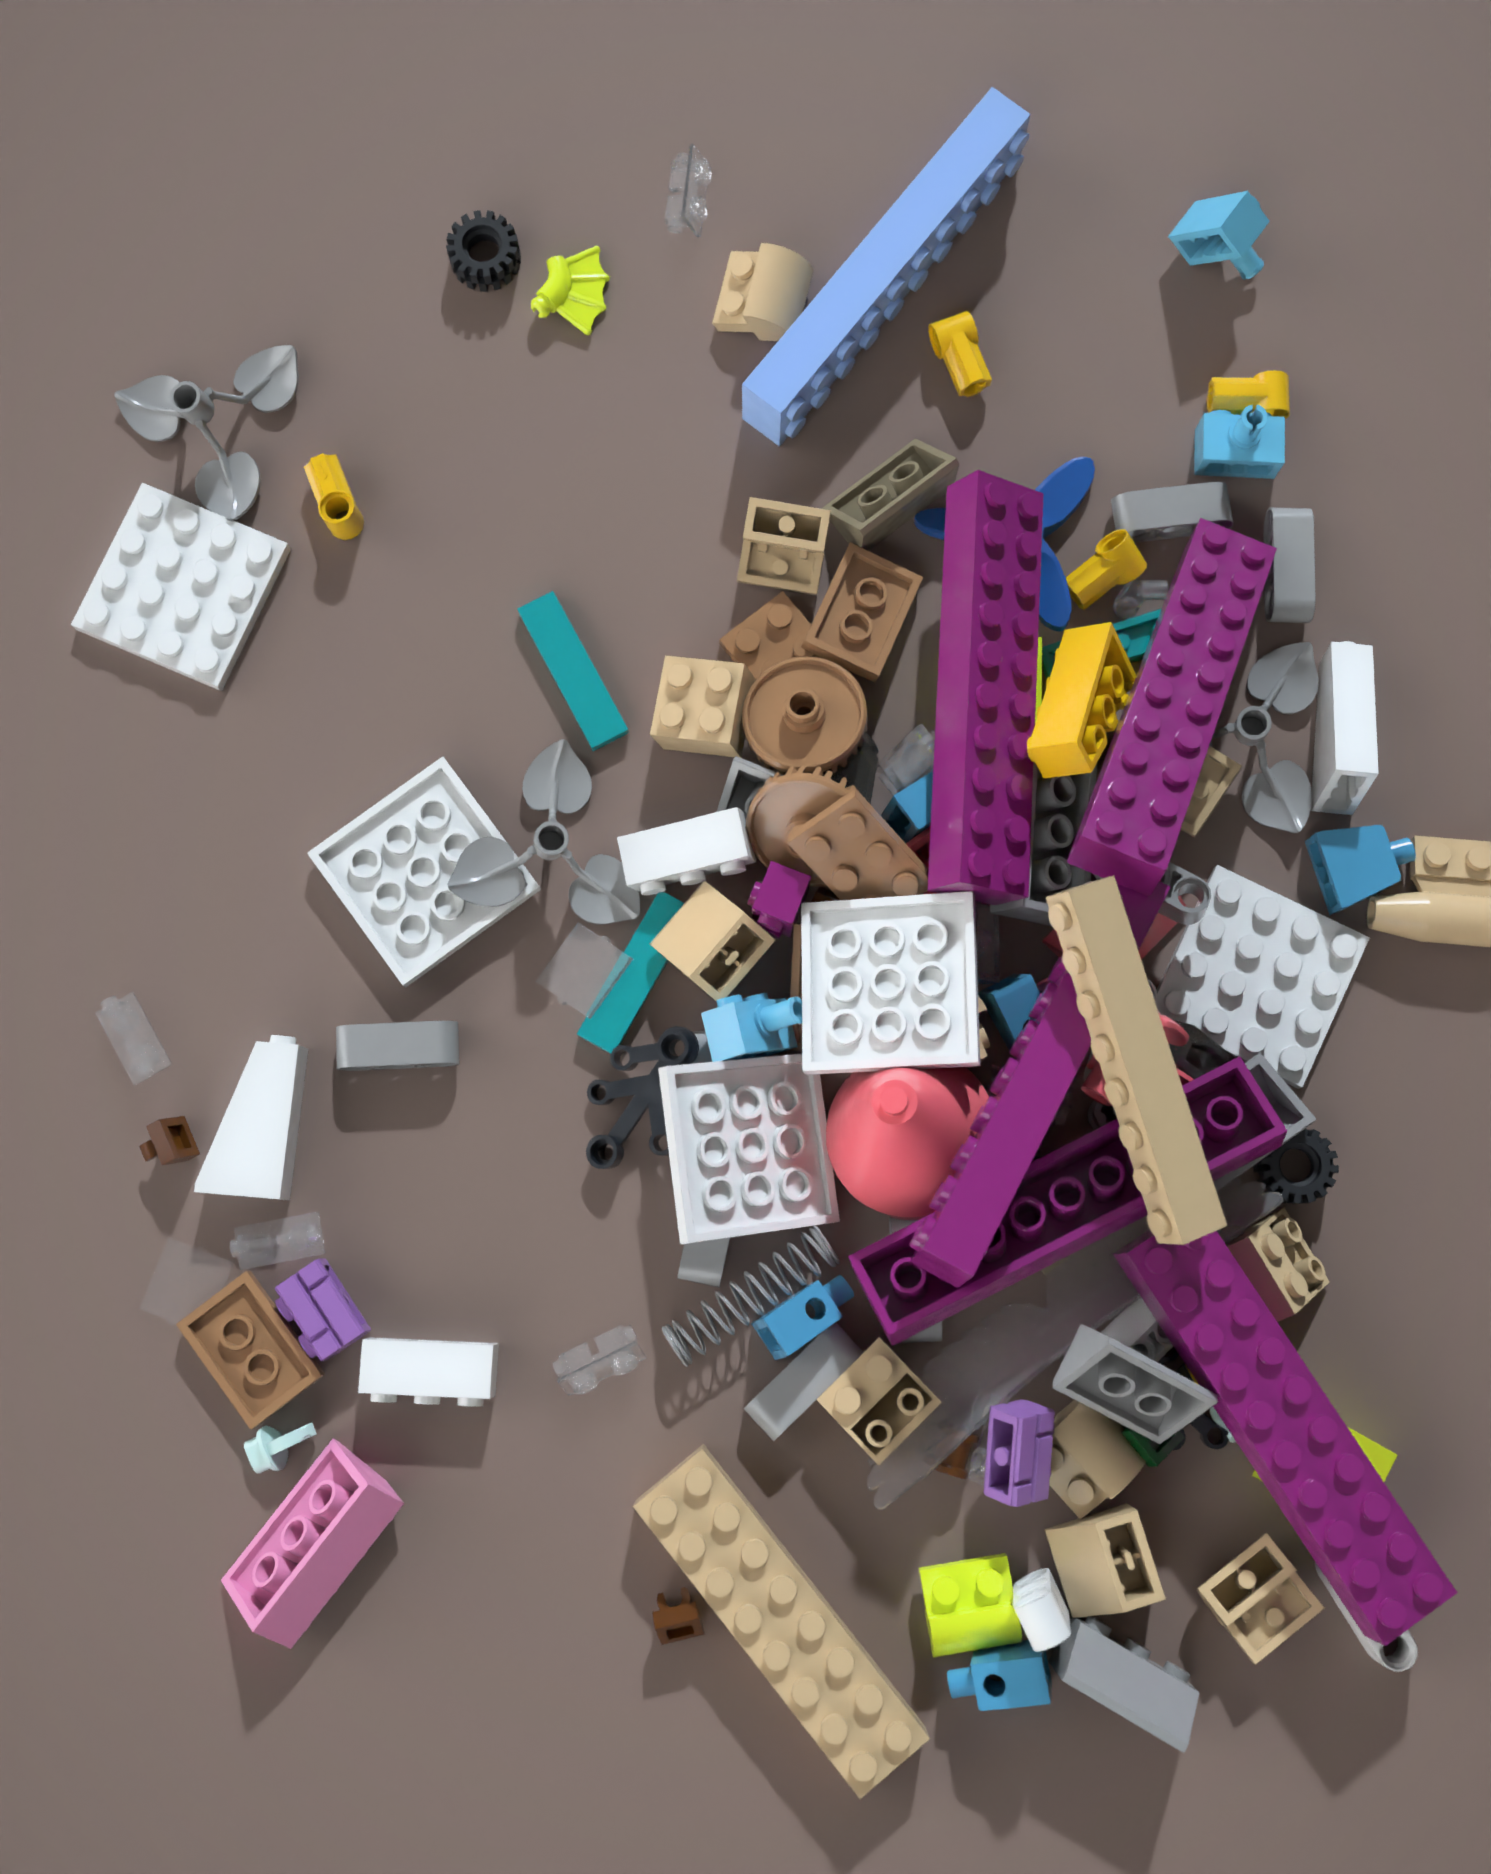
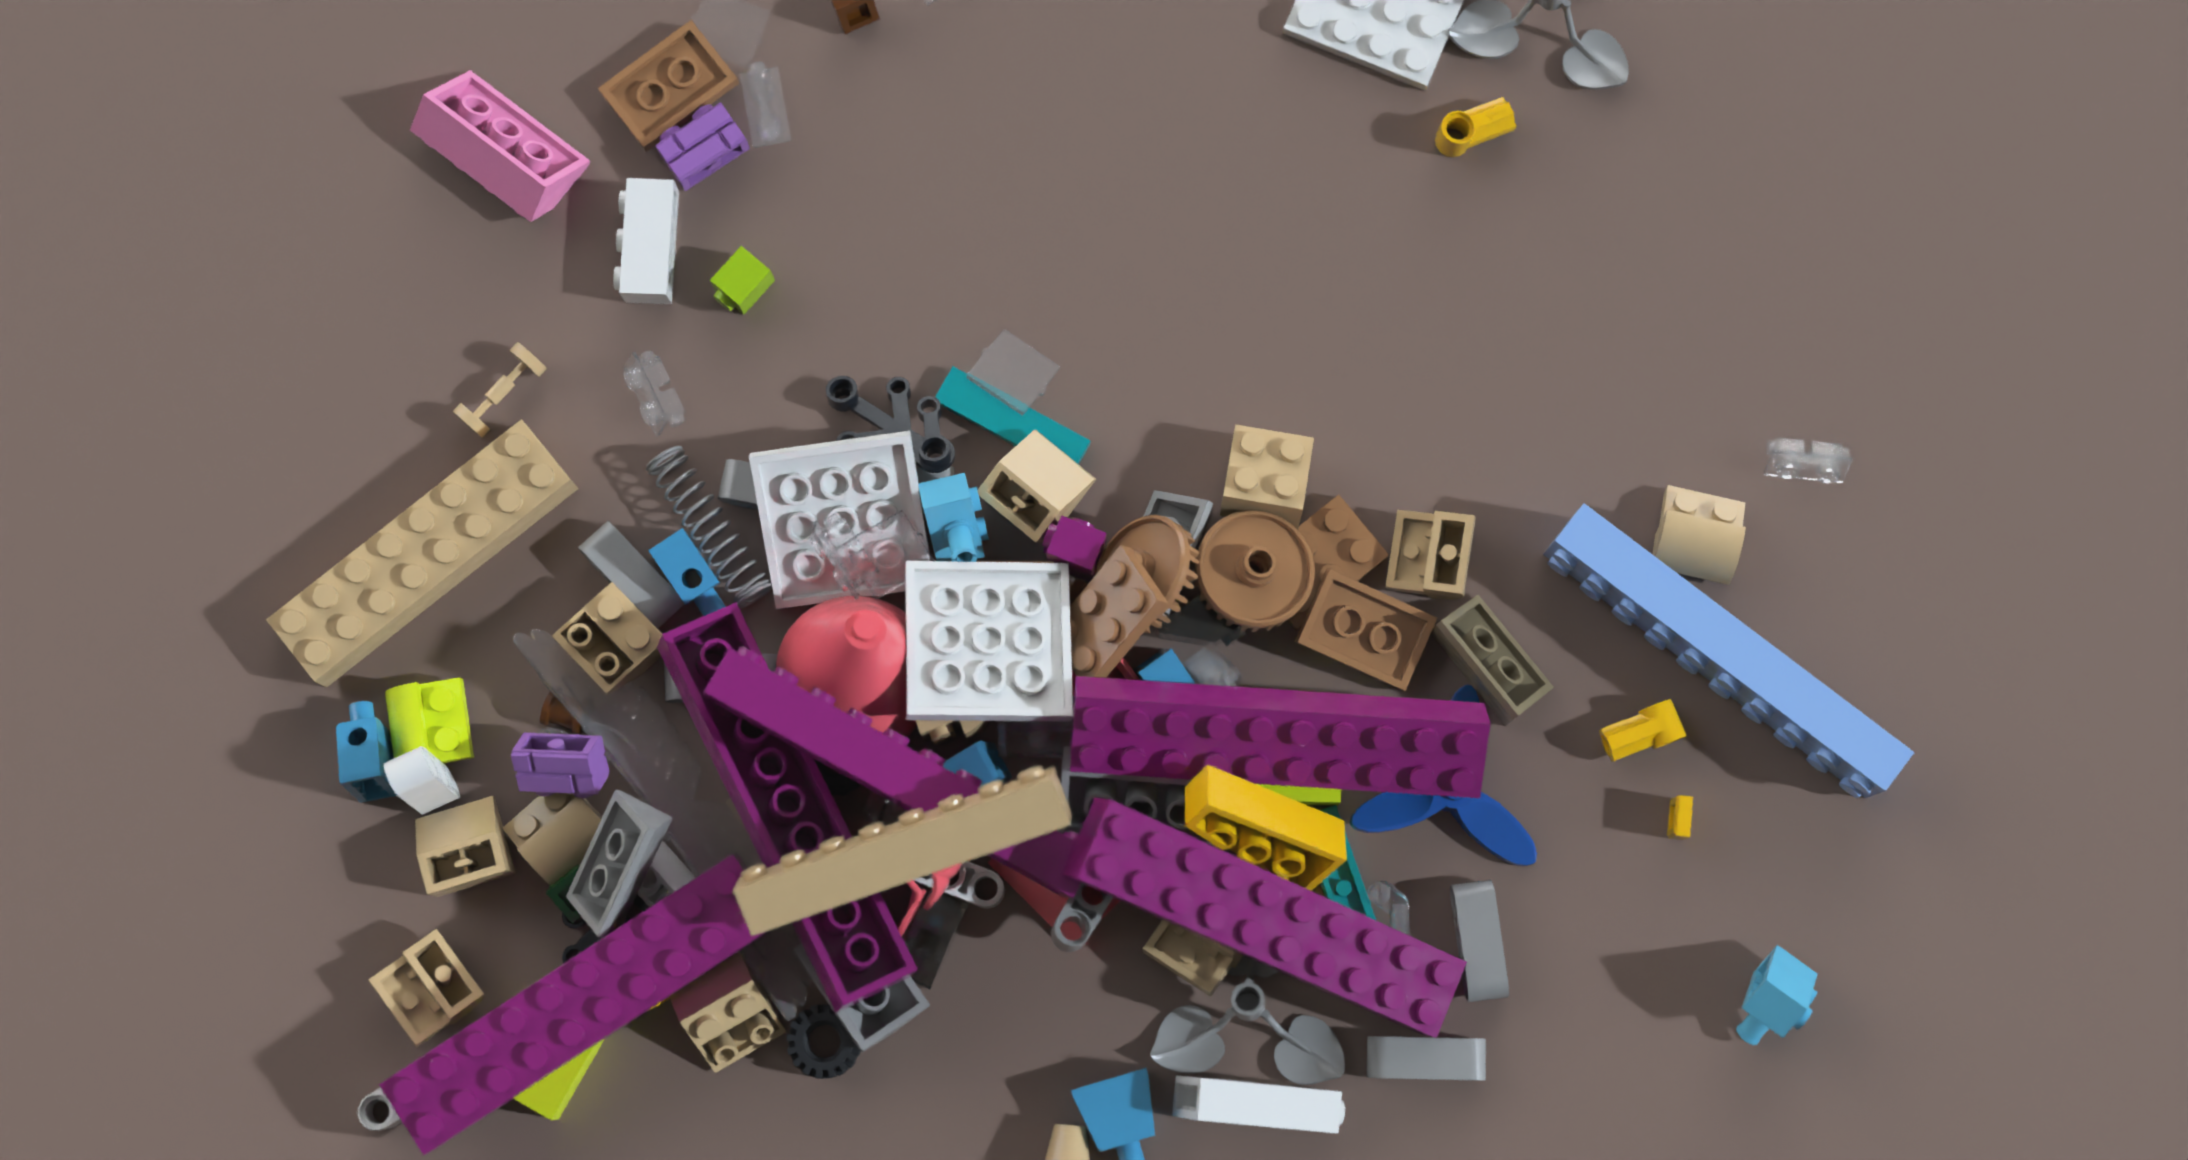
camera: 90 degrees right, 0 degrees up
white slope [194,1035,308,1200] -> none
light aqua piece [244,1422,317,1474] -> none
white plate [307,756,541,988] -> none
light grey beam [336,1021,459,1071] -> none
black tyre [446,210,521,292] -> none
light grey plant [448,739,640,925] -> none
teal tile [517,591,629,752] -> none
neon yellow arm [531,246,610,335] -> none
white brick [617,807,756,895] -> none
reddish brown tile [652,1587,705,1645] -> none
light grey slope [1048,1616,1199,1753] -> none
yellow piece [1066,529,1147,610] -> none
white plate [1156,865,1370,1089] -> none
medium azure brick [1194,405,1285,479] -> none
yellow piece [1207,370,1290,419] -> none
none -> tan wheel [453,342,547,438]
none -> lime brick [710,246,775,315]
none -> clear hinge [810,513,880,600]
none -> clear piece [841,510,934,599]
none -> yellow tile [1667,795,1693,840]

